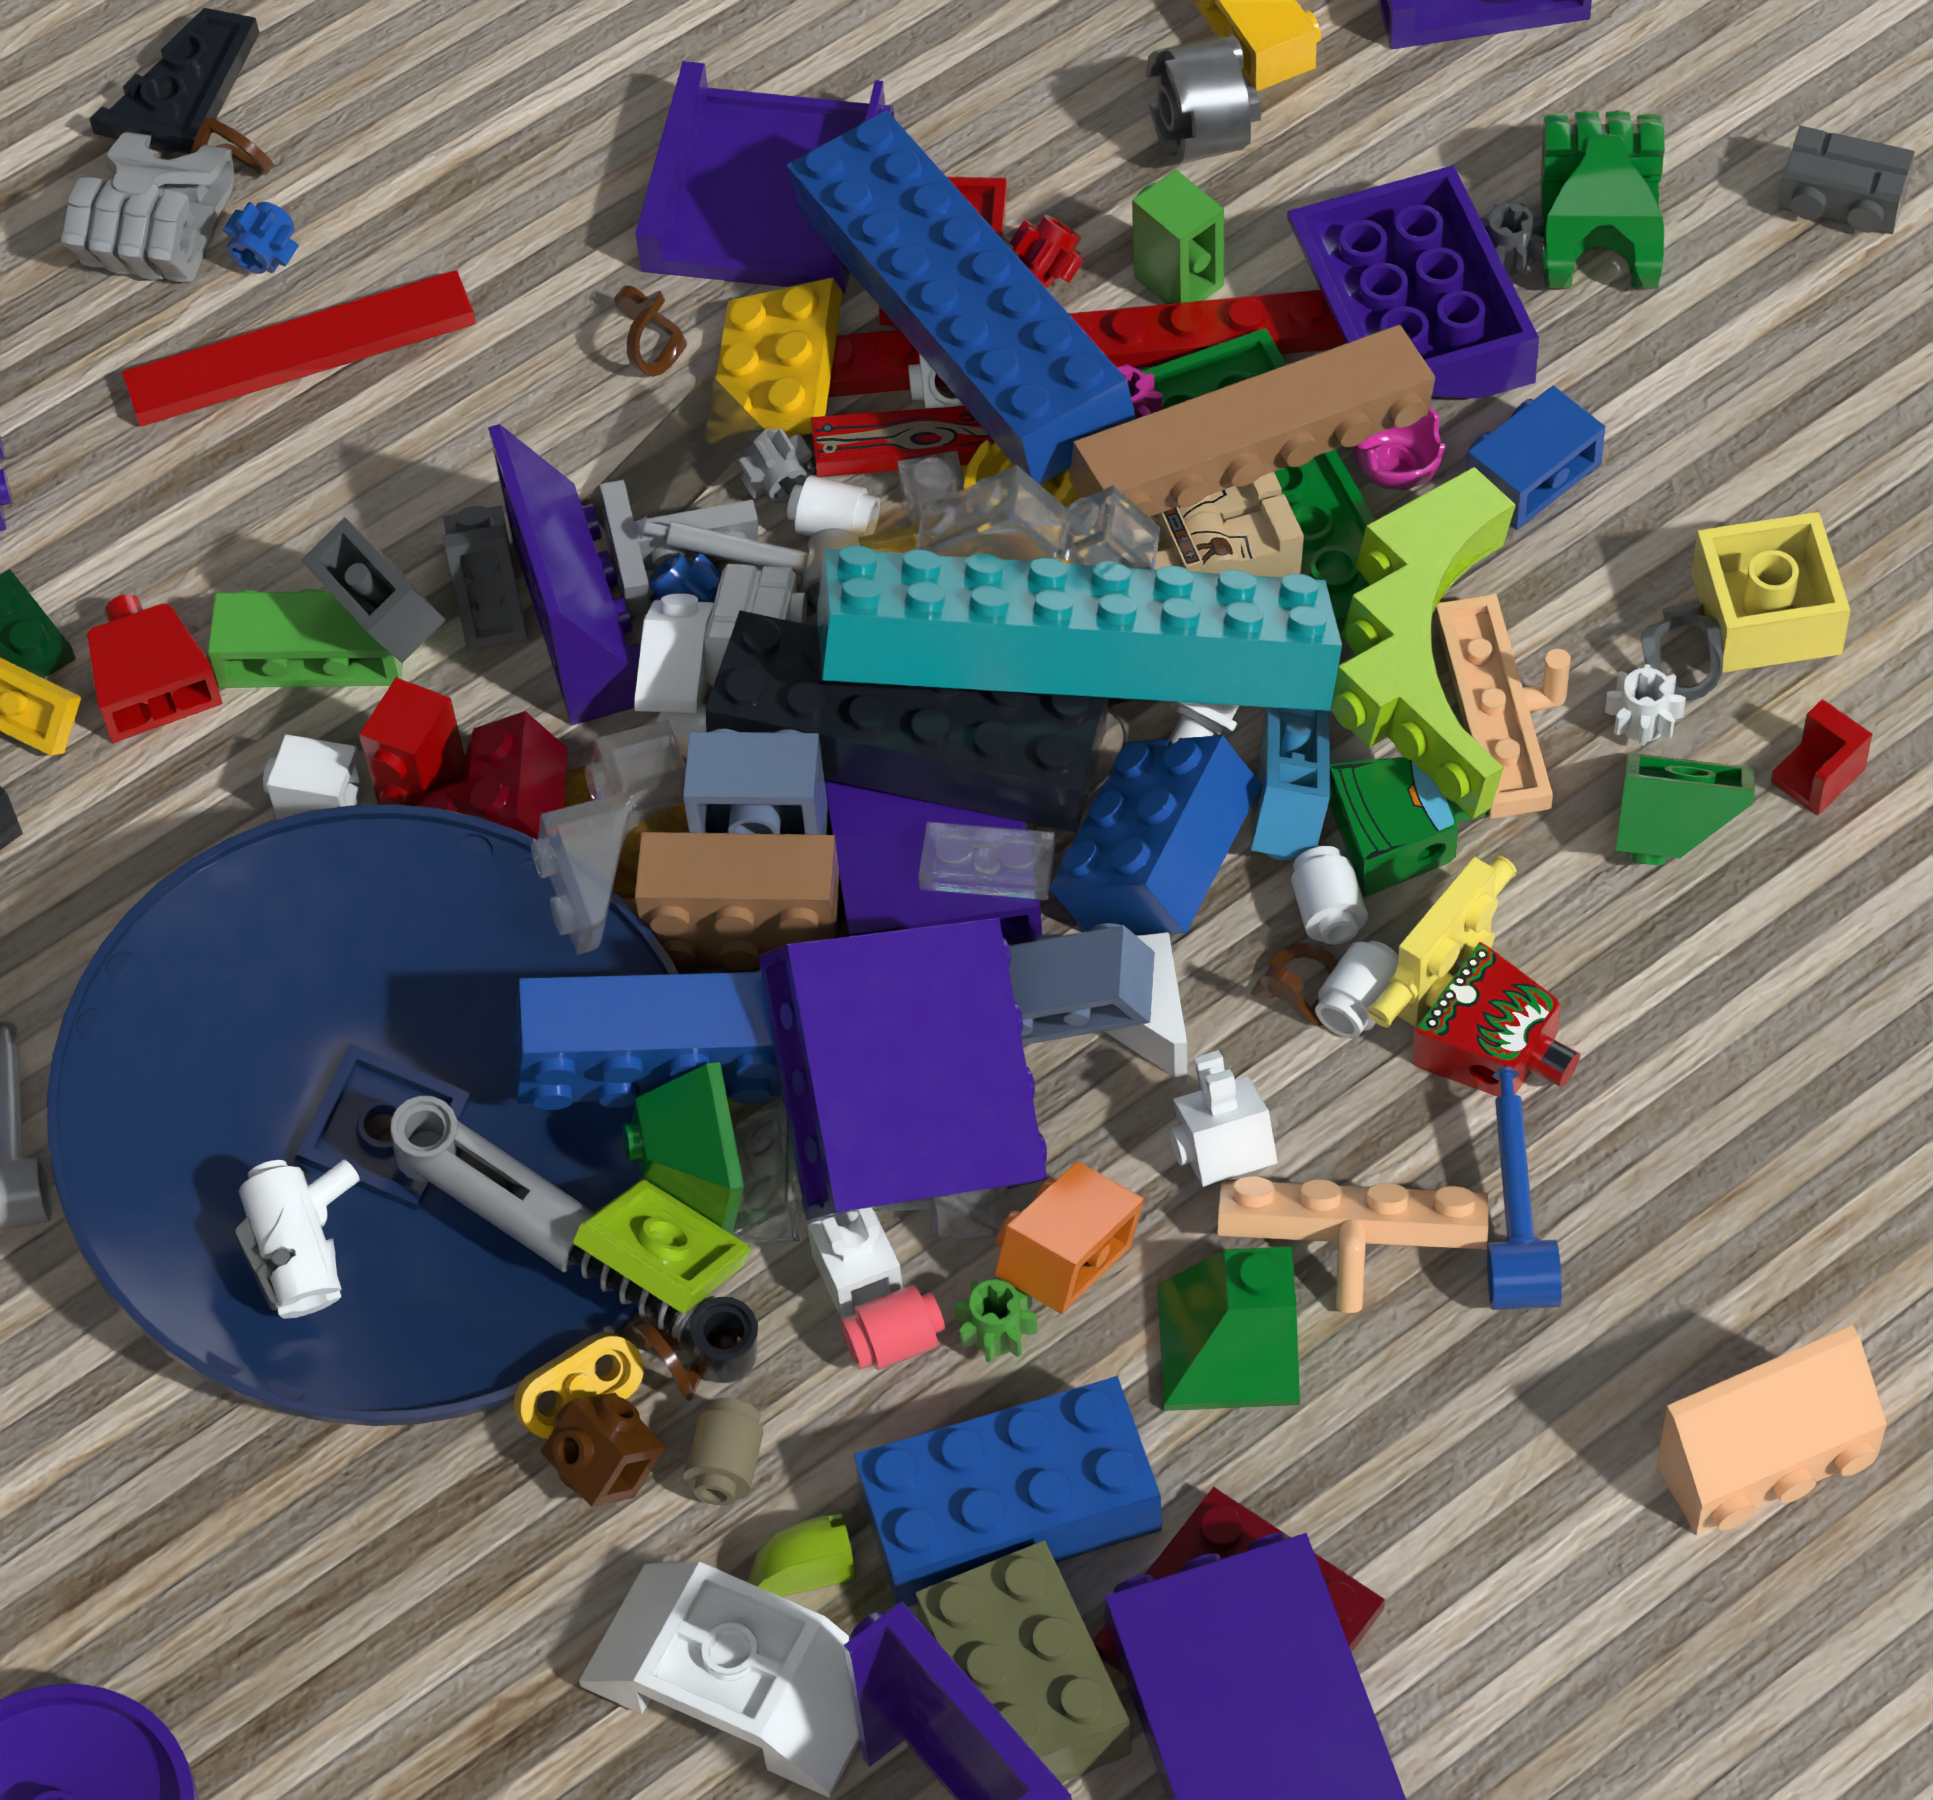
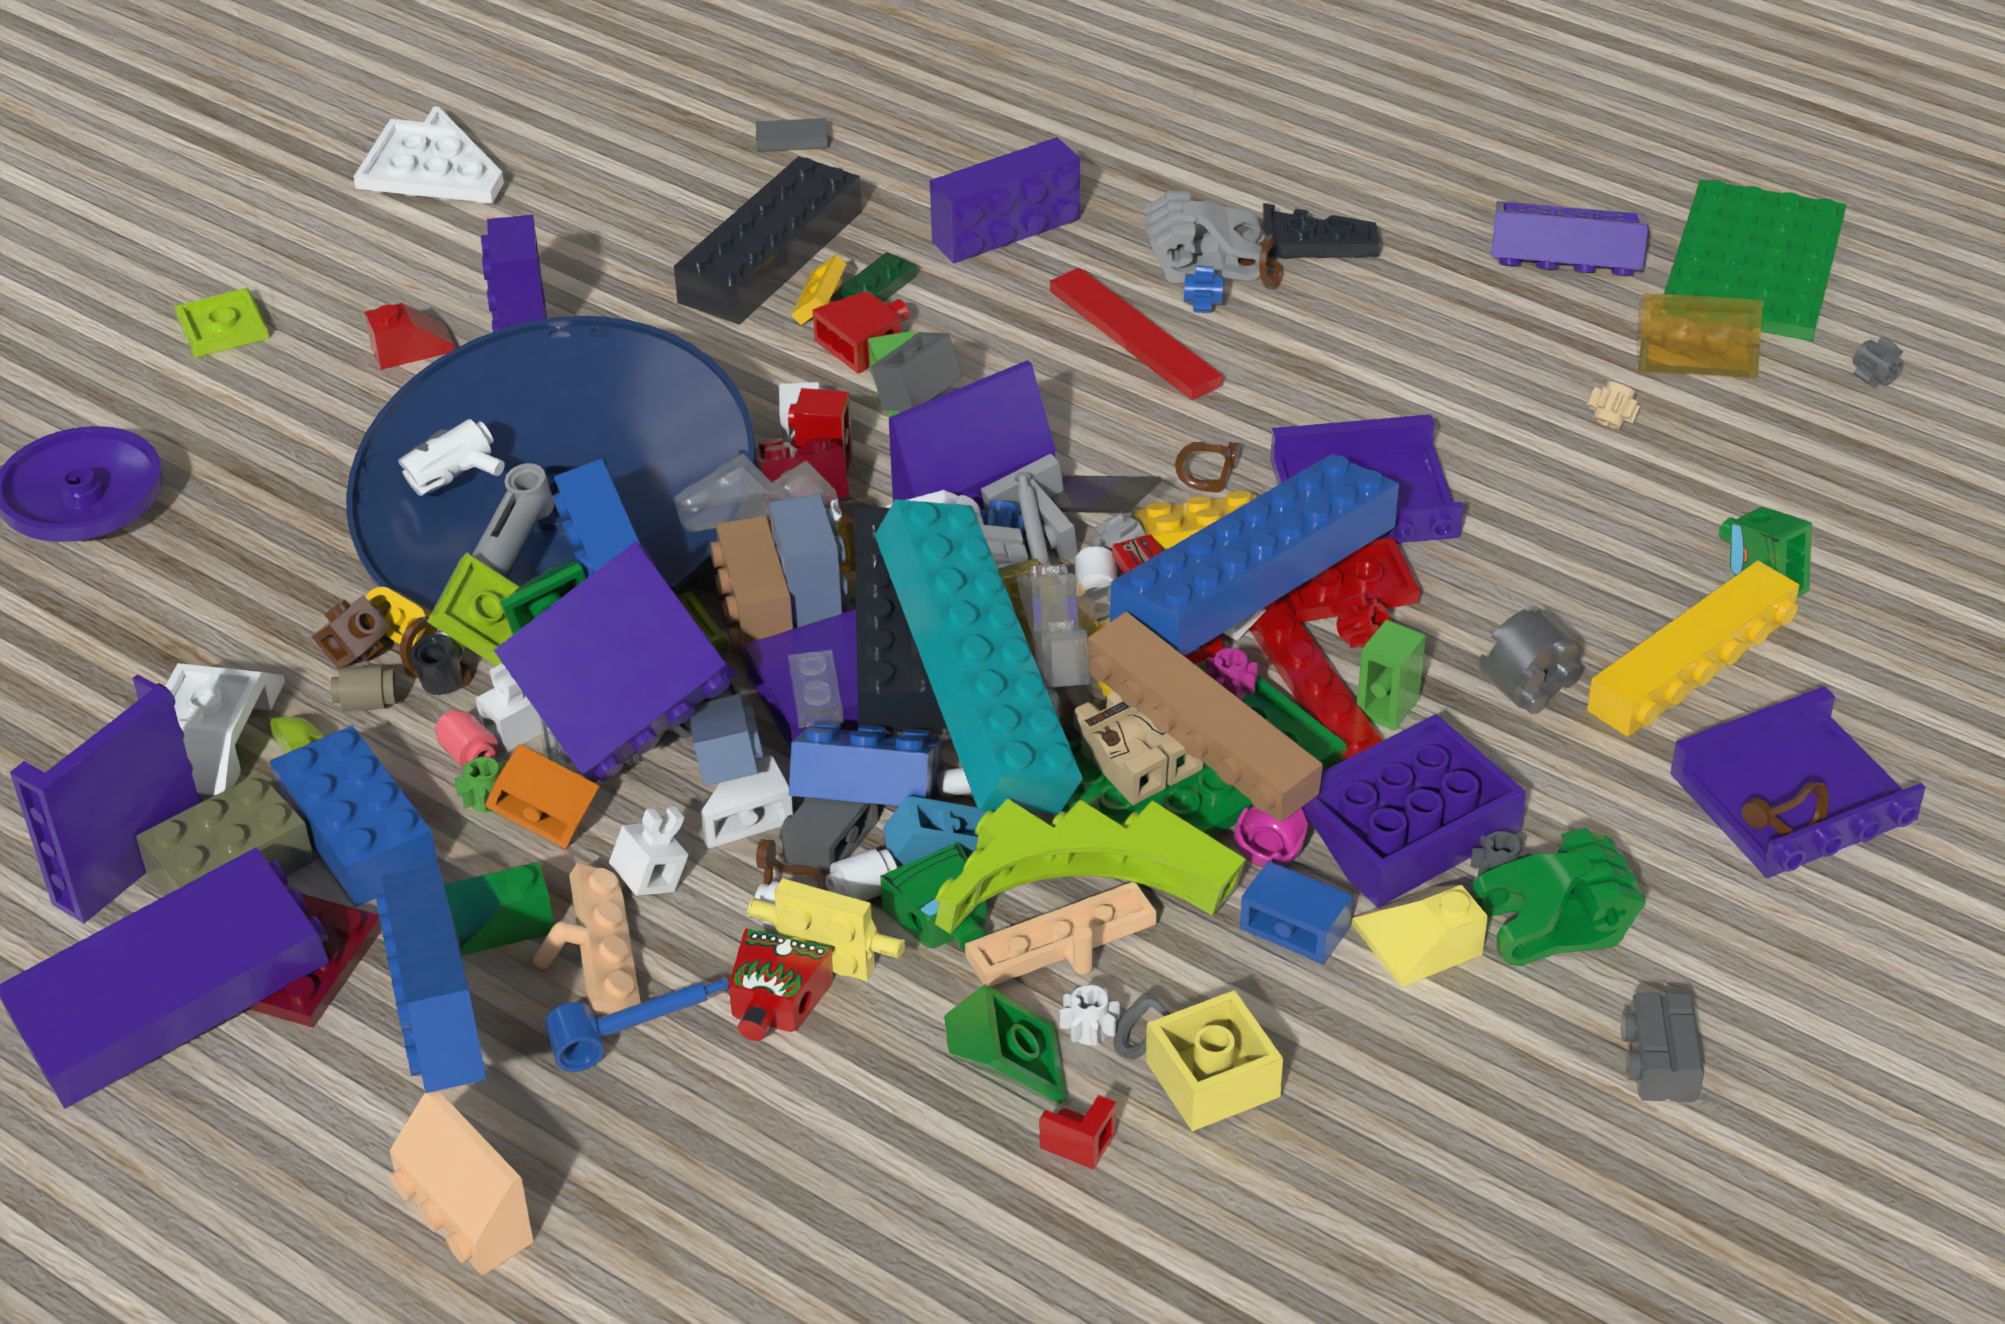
camera: 70 degrees right, 15 degrees down
none -> blue brick [375,864,487,1093]
none -> dark grey brick [779,797,878,878]
none -> light yellow slope [1351,885,1488,987]

